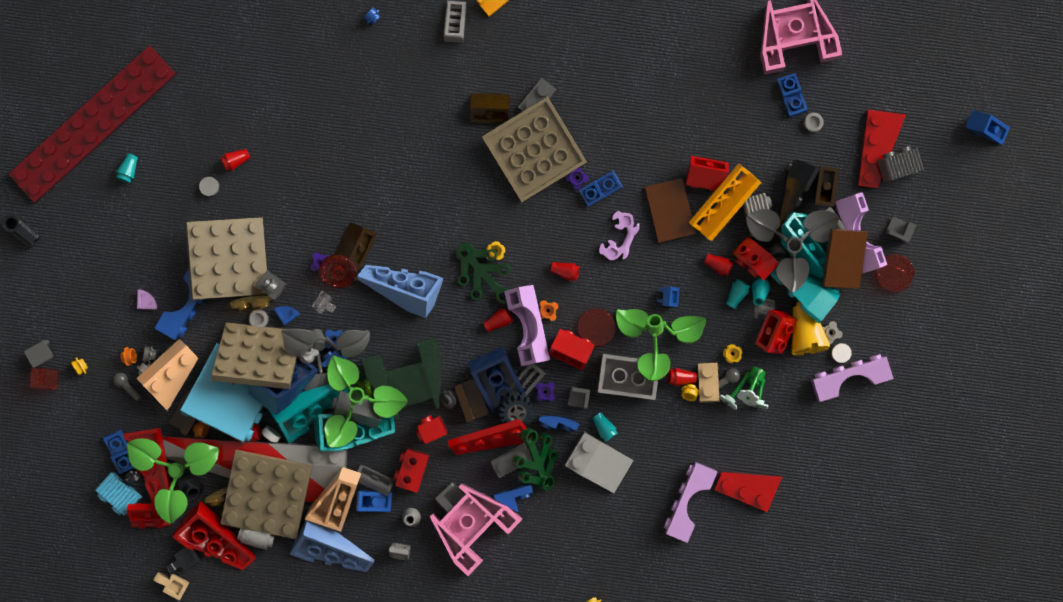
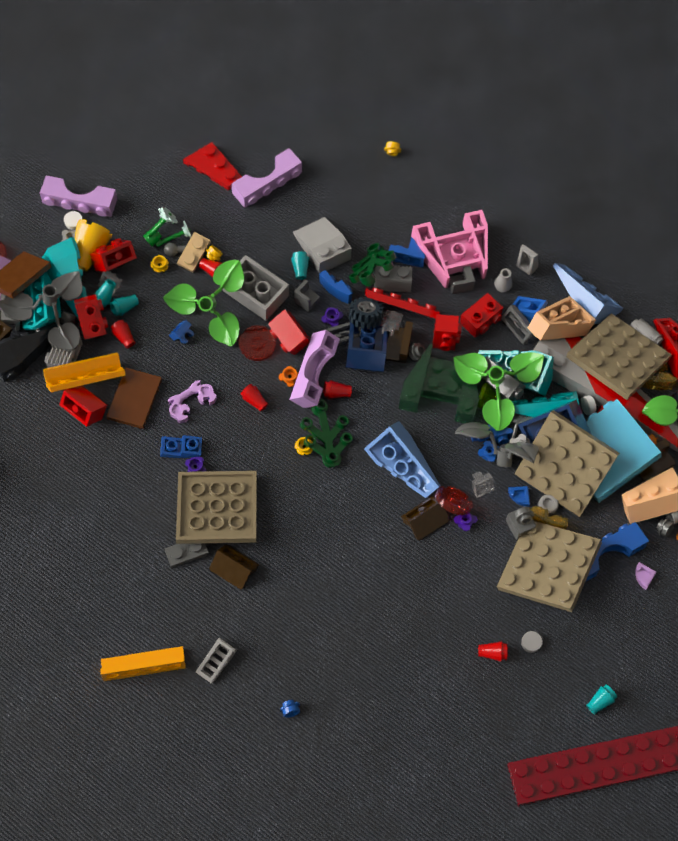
camera: 155 degrees left, 25 degrees down
none -> clear plate [381,310,403,336]

